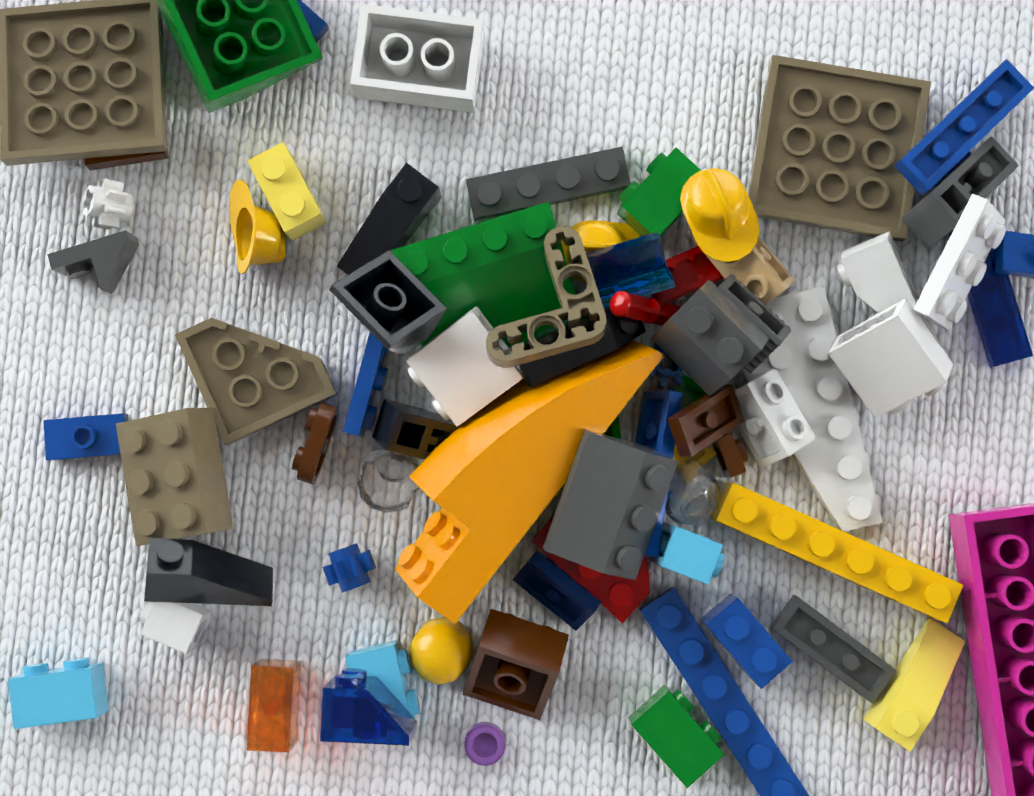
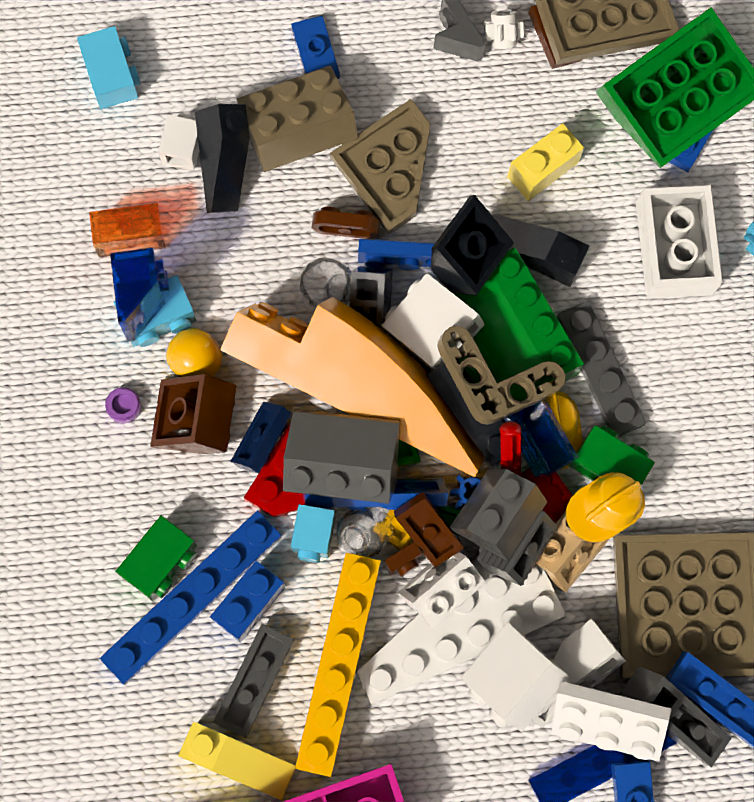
camera: 70 degrees right, 10 degrees down
yellow piece [229,180,286,274] -> none
blue gear [322,543,376,593] -> none

